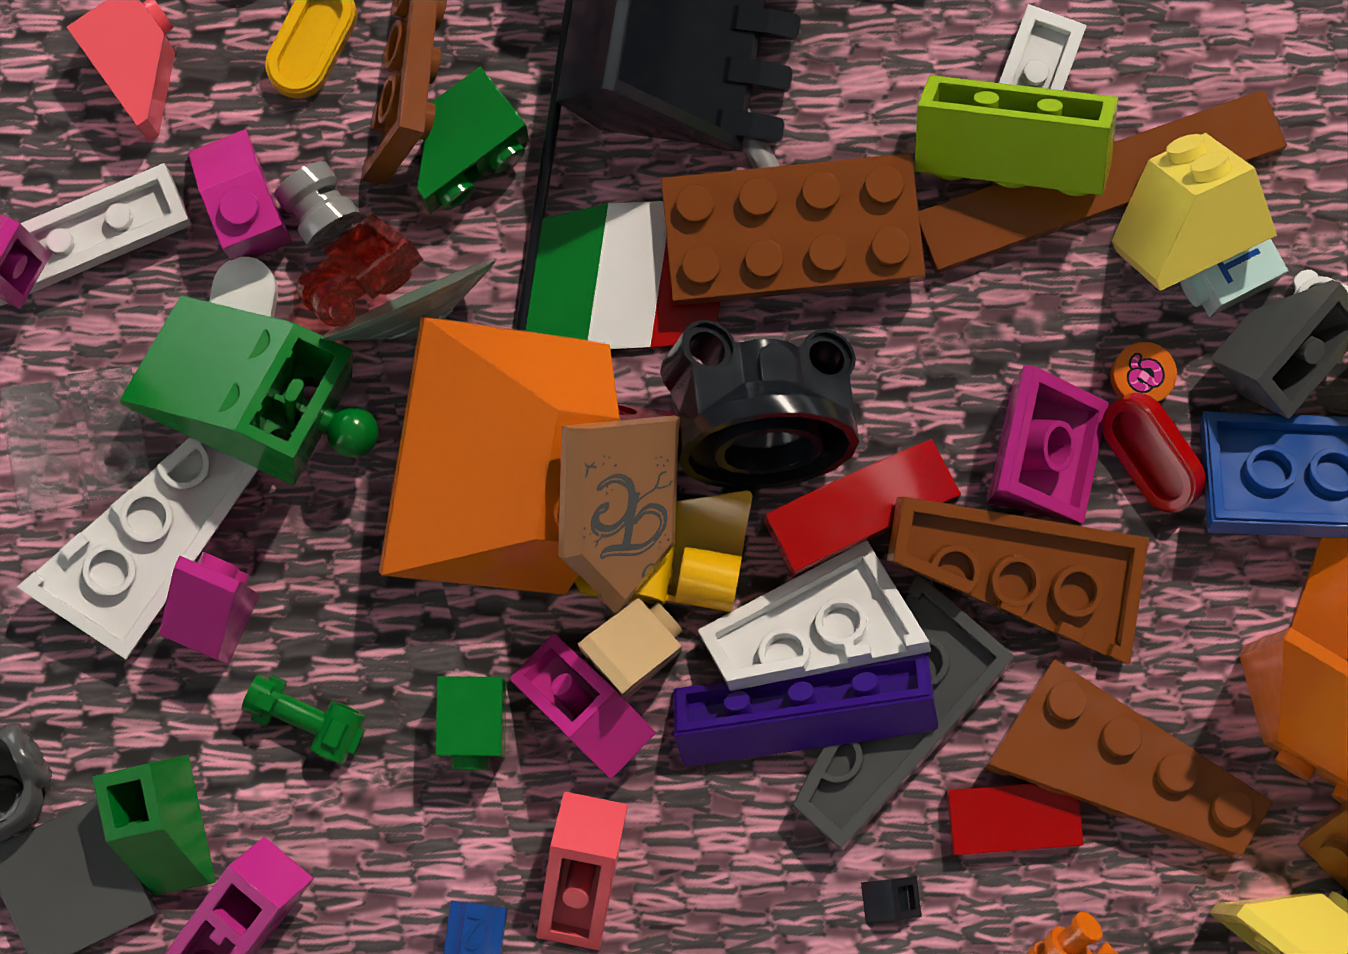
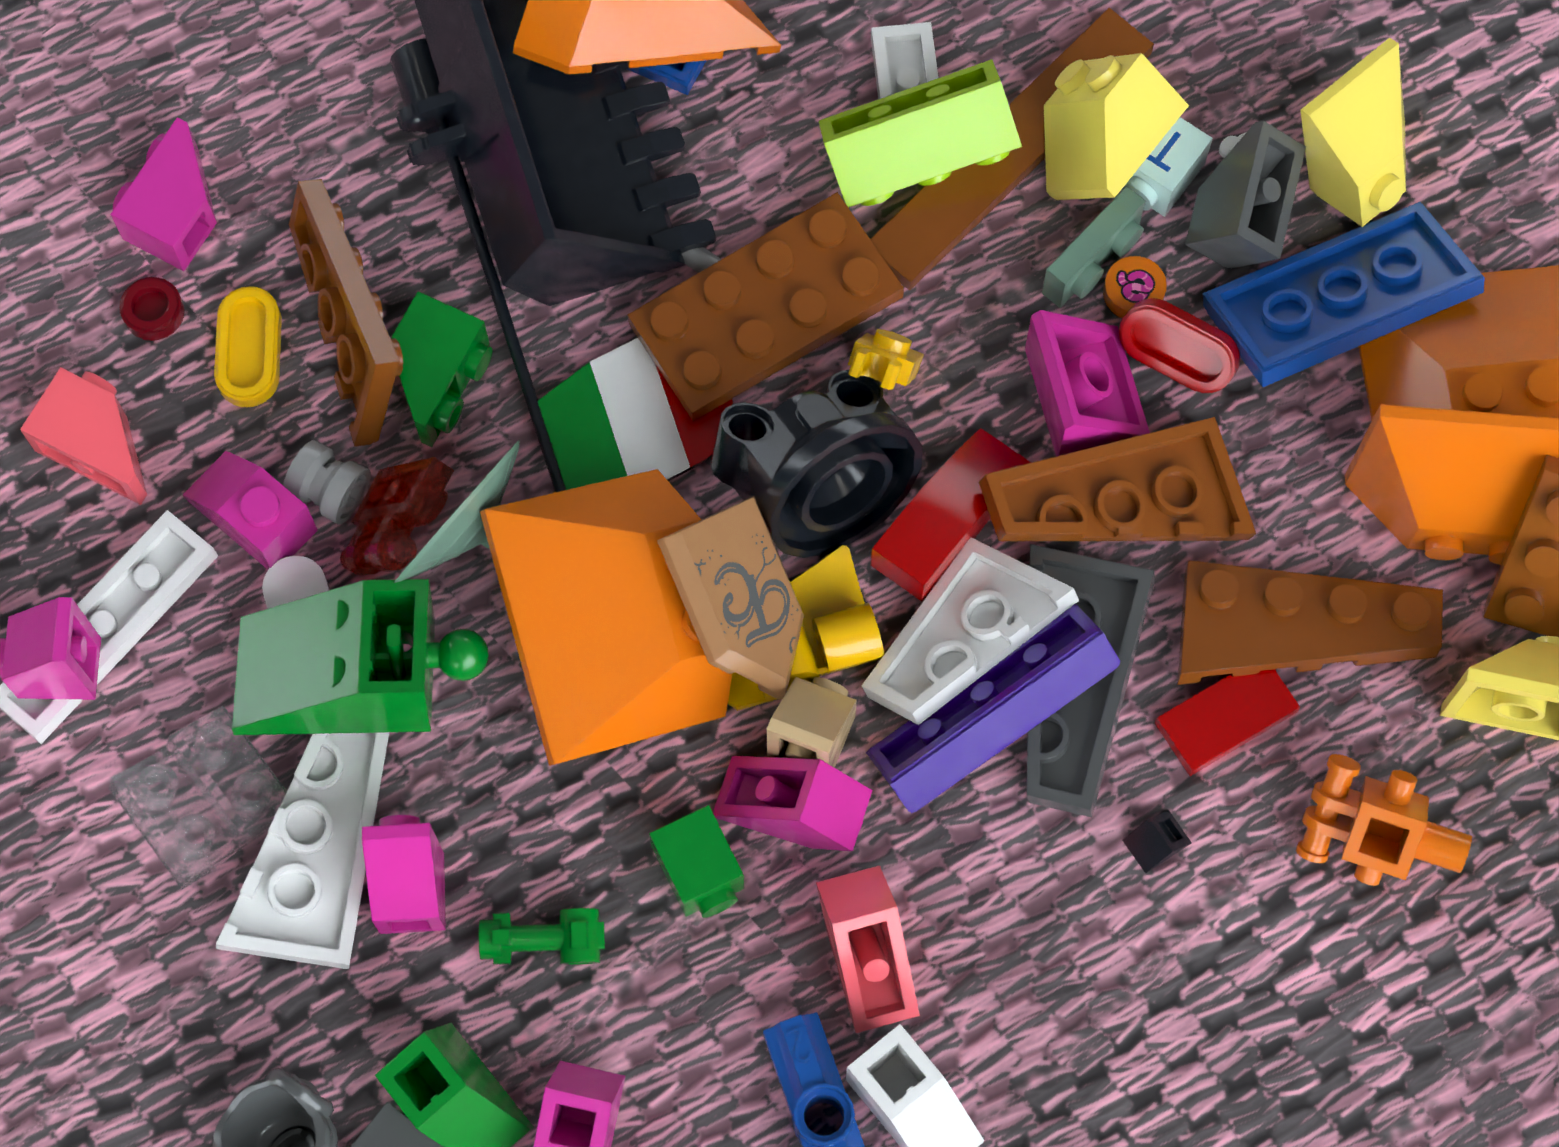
camera: 25 degrees left, 10 degrees down
none -> yellow plate [847,329,924,390]
none -> sand green plate [1042,186,1146,308]

